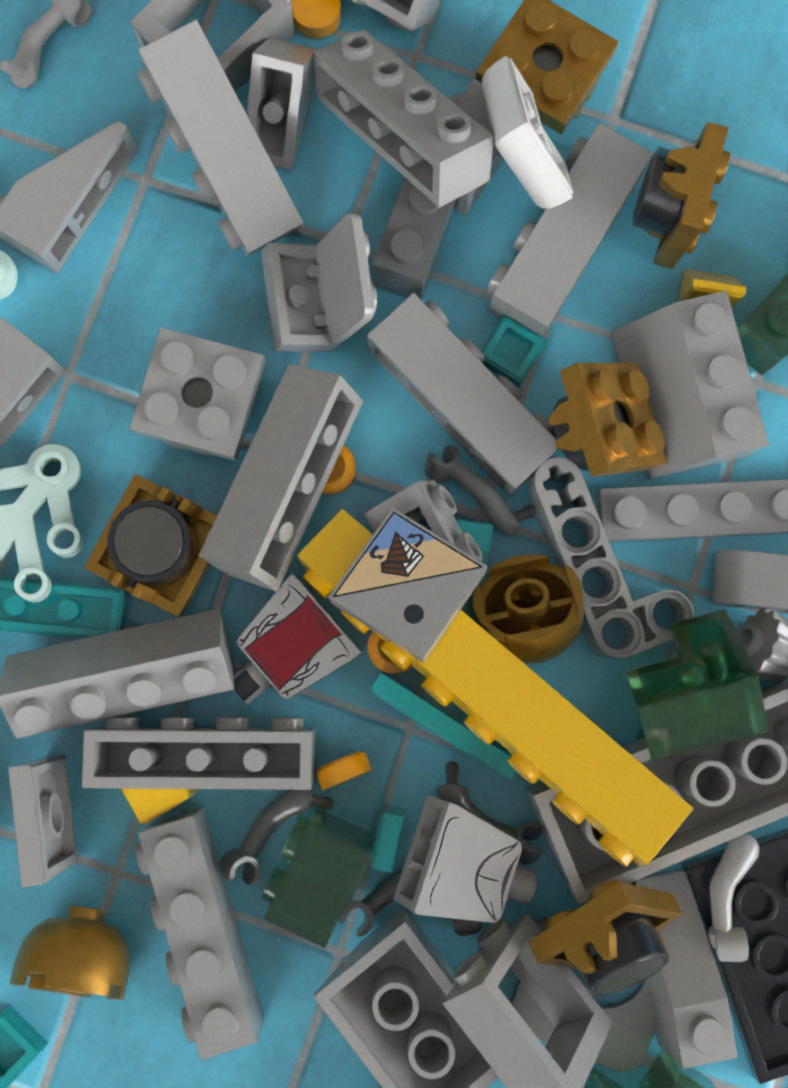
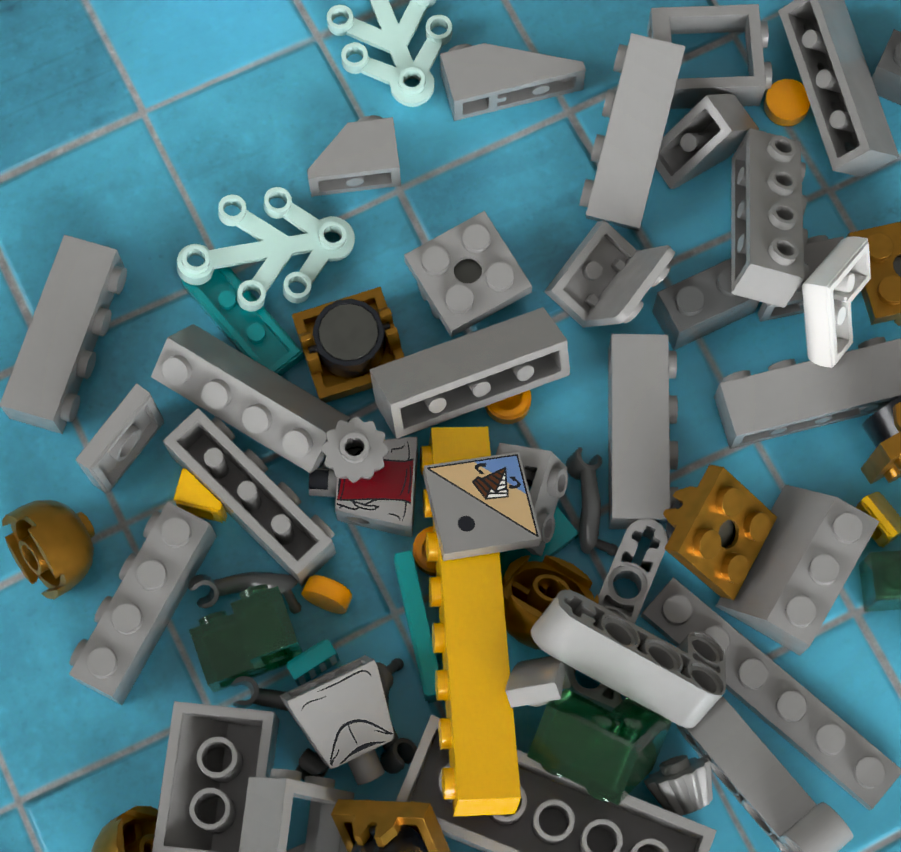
camera: 50 degrees right, 10 degrees down
teal tile [481,315,548,387] -> none
none -> light grey piece [321,416,389,483]
none -> light grey slope [505,656,574,708]
none -> light grey beam [531,590,726,728]

